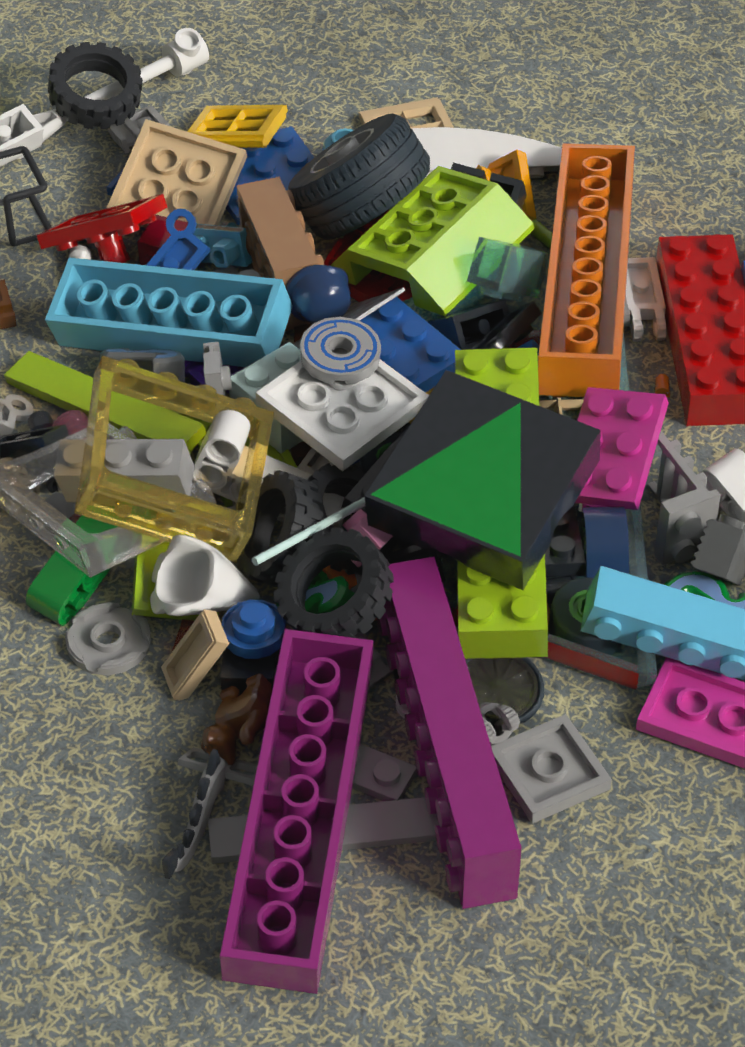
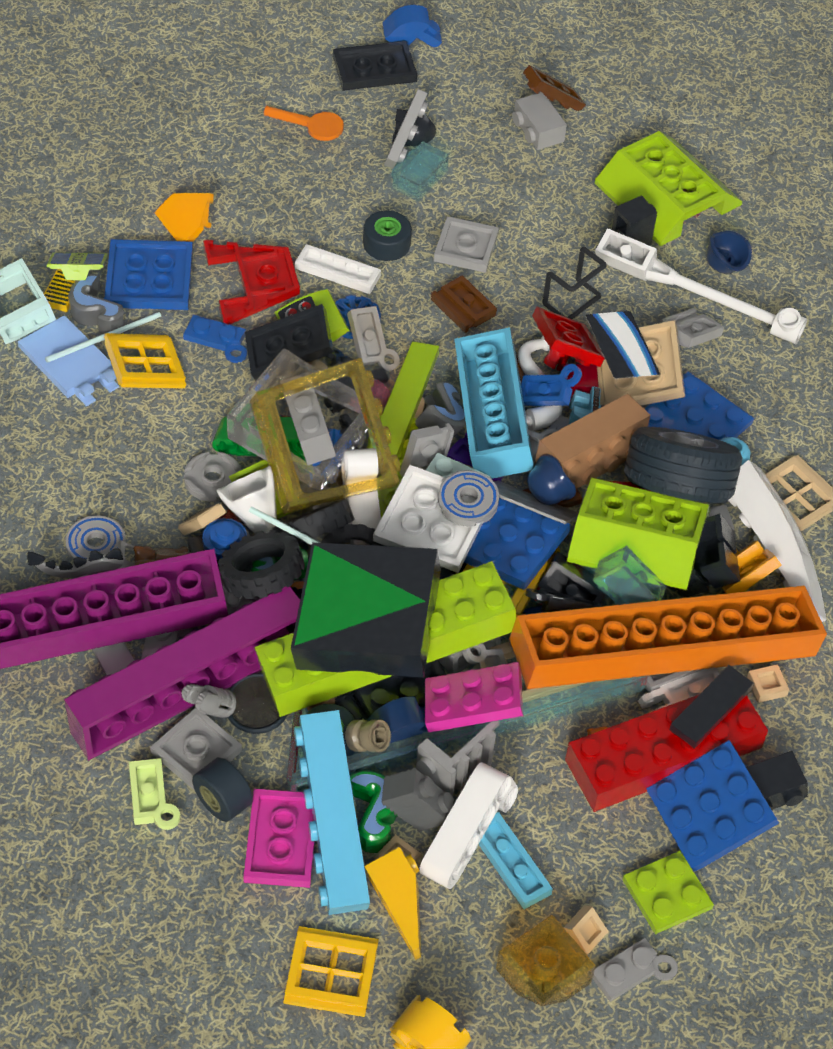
camera: 65 degrees right, 5 degrees up
black tyre [48,42,143,129] -> none
yellow piece [187,105,288,148] -> none
none -> light grey tile [65,515,126,560]
none -> yellowish green hinge [129,758,180,830]
none -> black wheel [192,757,253,822]
none -> dark tan wheel [345,720,391,752]
none -> sticker [586,311,660,379]
none -> black tile [669,665,754,749]
none -> dark blue helmet [705,231,752,274]
none -> tan plate [747,664,789,703]

